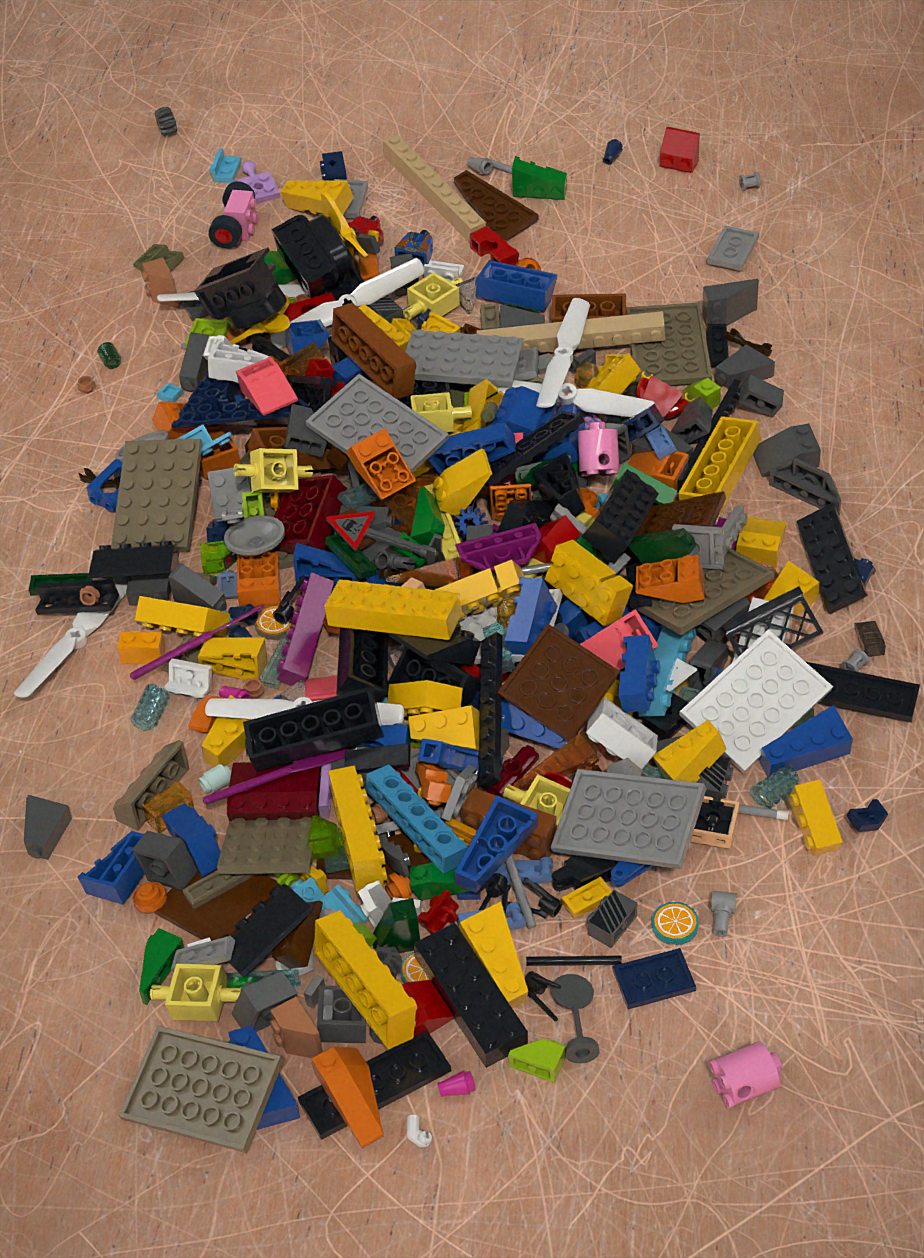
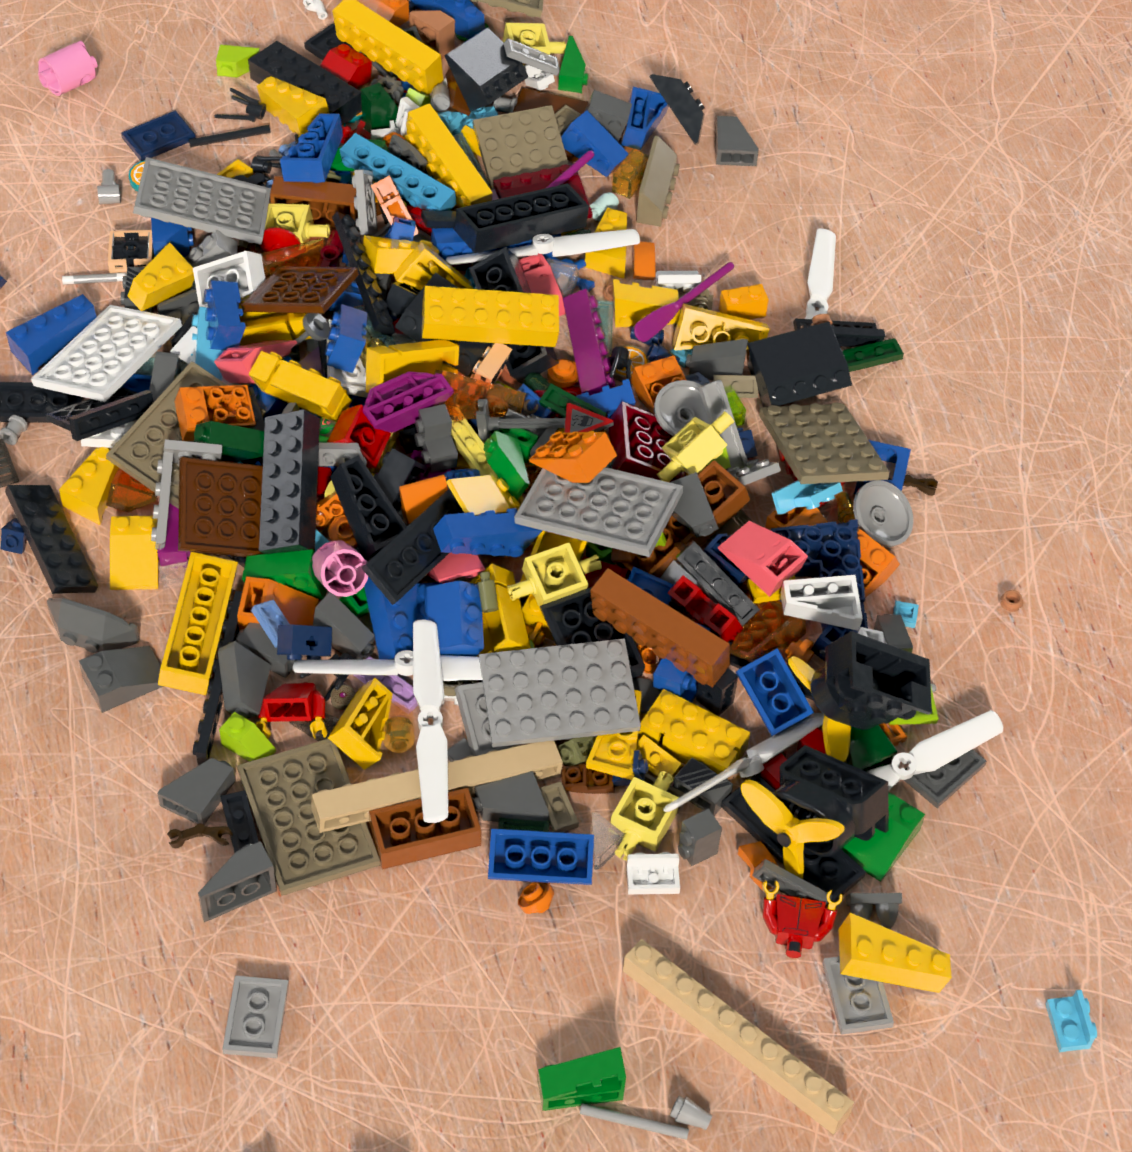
camera: 155 degrees right, 5 degrees up
clear green brick [97,342,121,369] -> none
clear light blue piece [131,684,171,731] -> none
olive slope [133,244,185,271] -> none
nougat slope [141,258,179,307] -> none
brick [209,181,259,249] -> none
dark pink cone [219,686,251,699] -> none
dark grey brick [231,971,297,1032] -> none
lavender plate [237,161,280,204] -> none
clear neon green slope [308,815,344,859] -> none
dark blue brick [320,151,347,181] -> none
torso [394,230,433,266] -> none
dark pink cone [438,1070,476,1097] -> none
reddish brown wing [454,170,539,240] -> none
red arch [470,226,519,266] -> none
dark grey piece [551,974,600,1064] -> none
dark grey bracket [569,348,596,376] -> none
dark grey brick [587,890,638,948] -> none
dark grey brick [739,375,784,418] -> none
clear light blue piece [750,764,800,809] -> none
yellow wedge [787,779,843,856] -> none
none -> black wedge [649,74,705,145]

